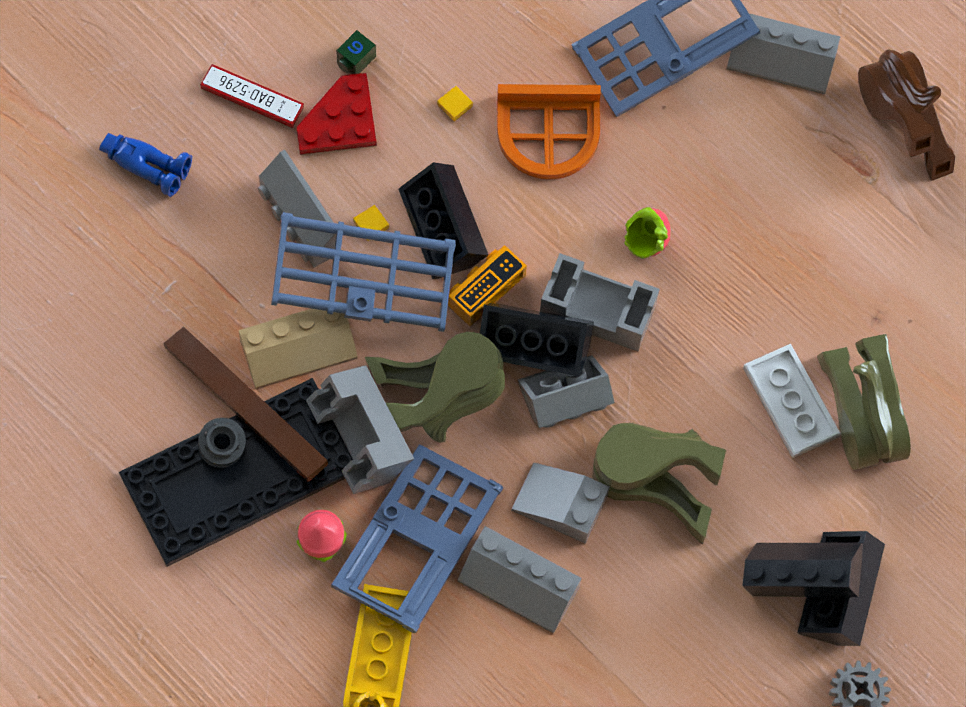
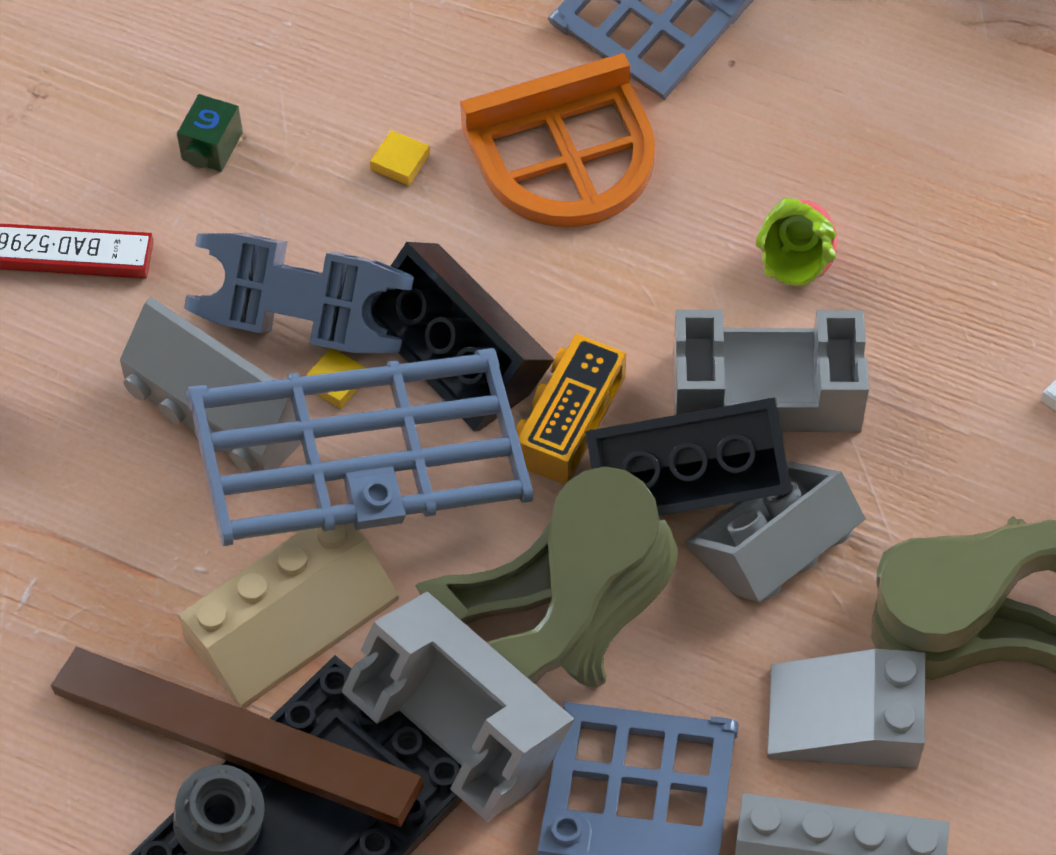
camera: 15 degrees left, 10 degrees down
red plate [296,73,377,155] -> none
none -> sand blue piece [184,233,414,353]

